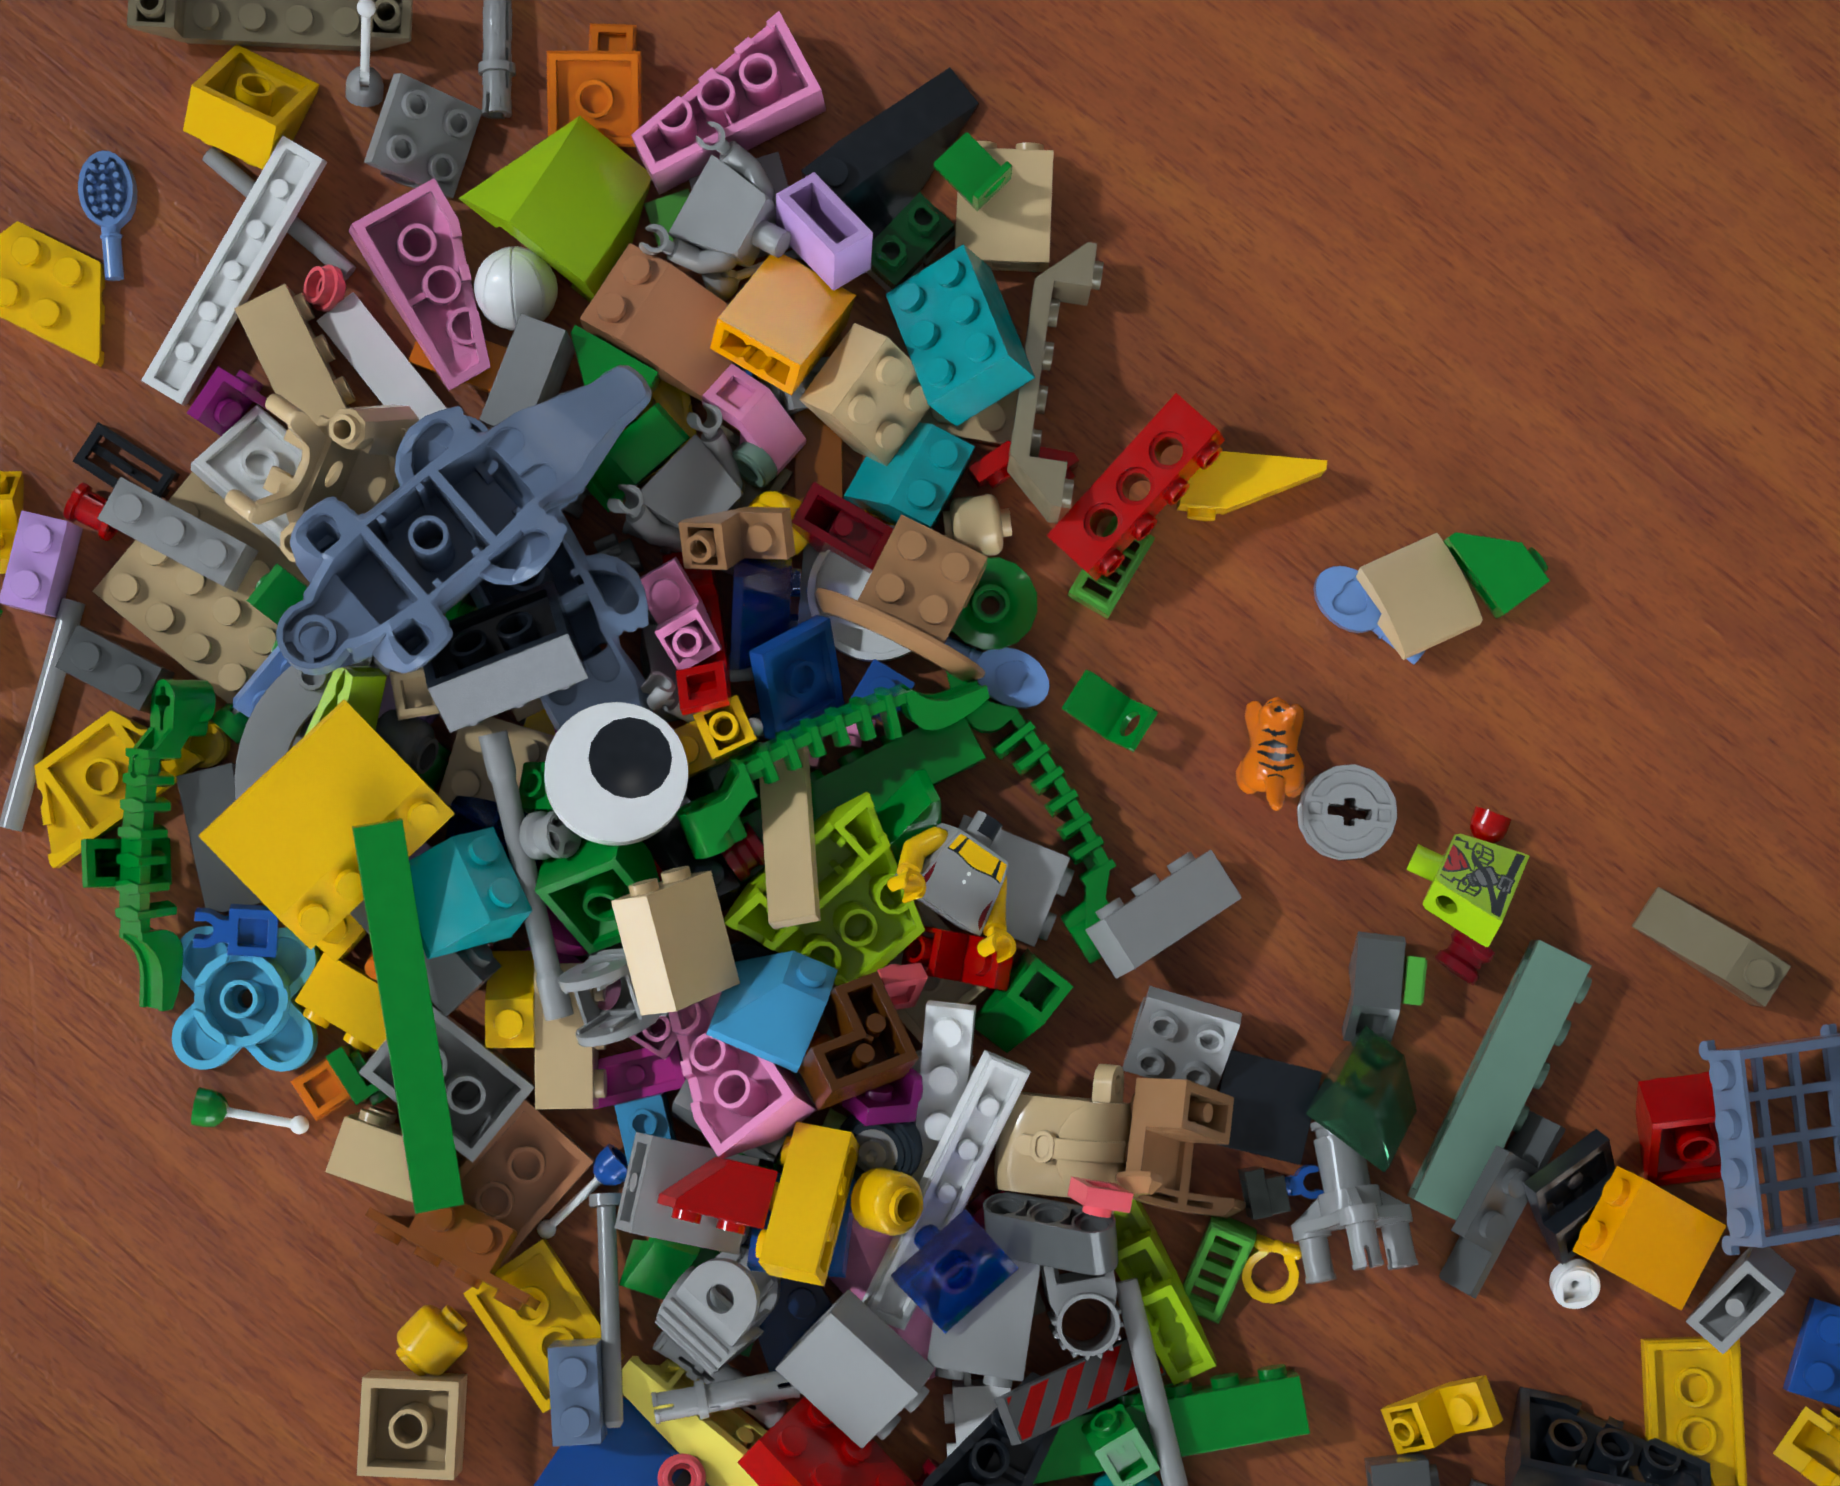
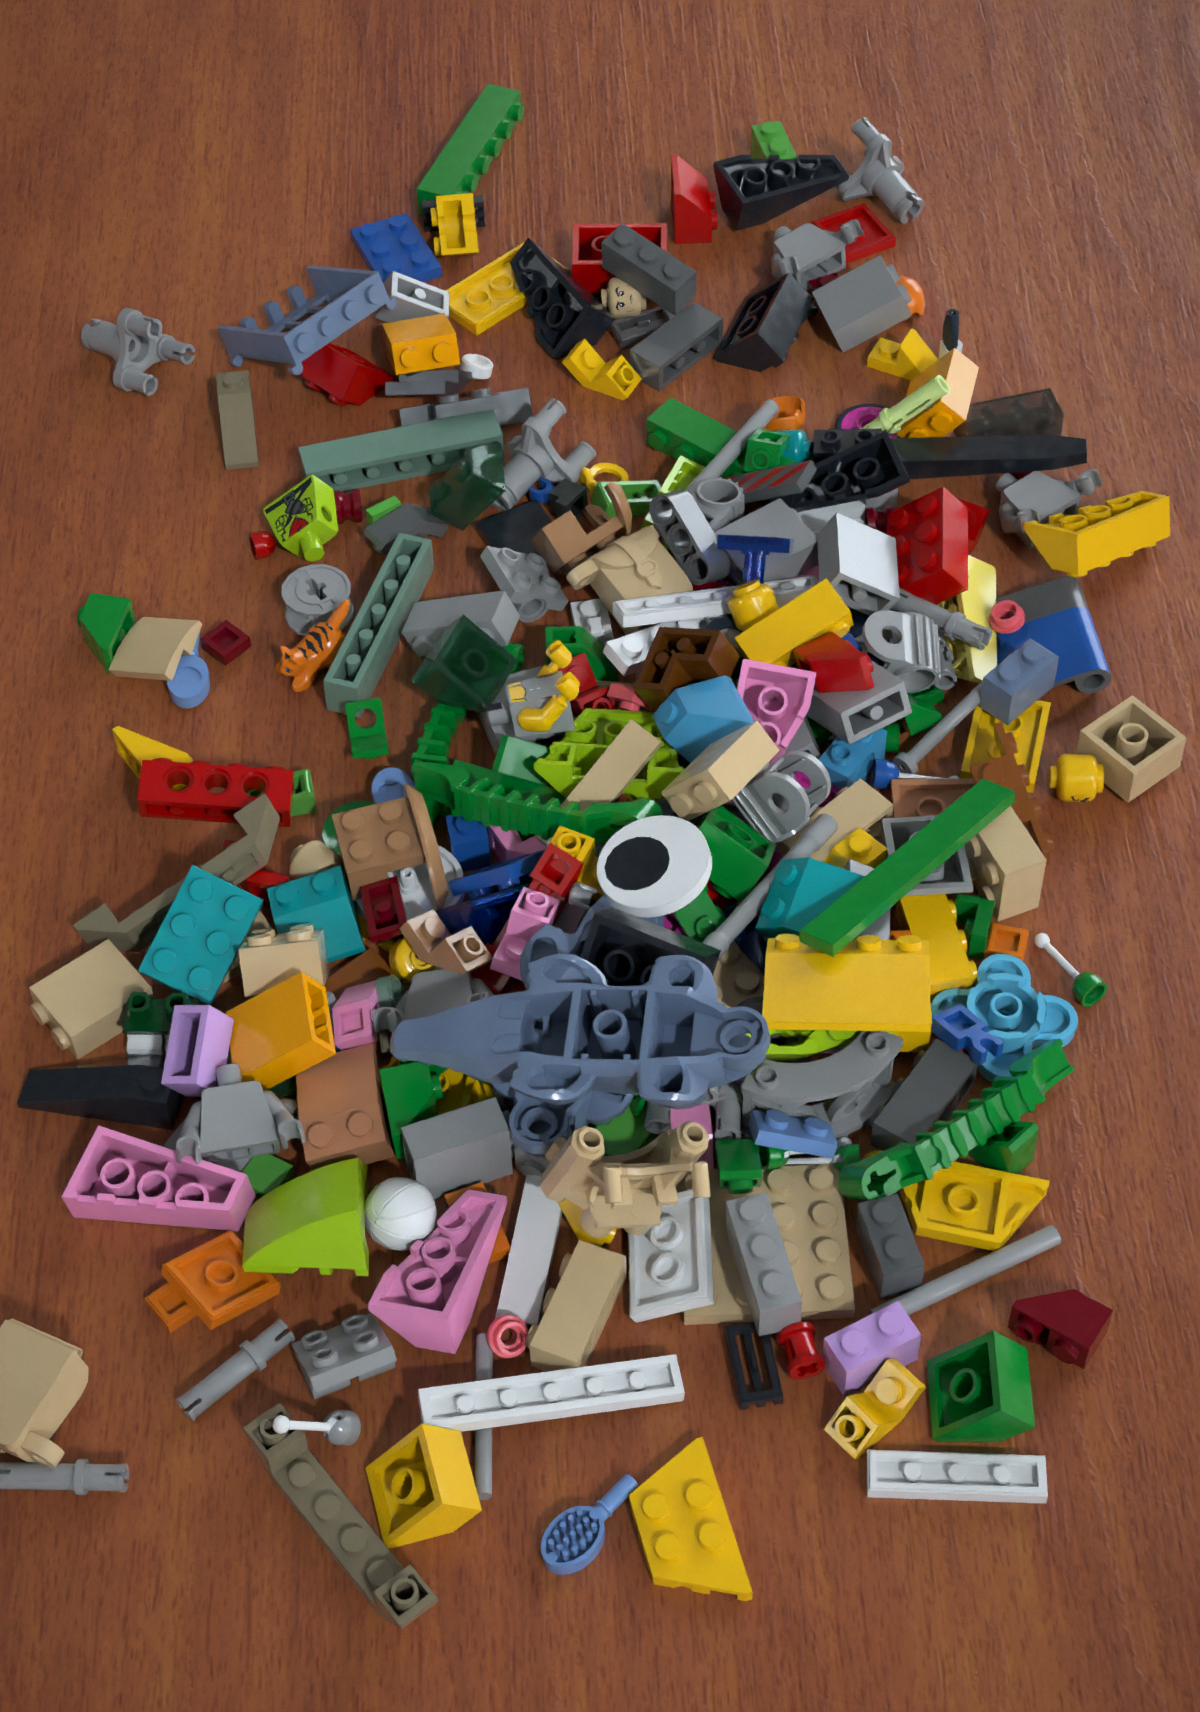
camera: 135 degrees left, 35 degrees down
magenta bracket [187,366,269,436] -> none
light grey wheel [519,810,581,860] -> none
green bracket [934,132,1012,211] -> none
coral plate [1067,1176,1134,1218] -> none
none -> dark red plate [200,620,251,666]
none -> sand green brick [323,533,434,718]
none -> clear green slope [411,614,518,713]
none -> white hinge [570,599,614,645]

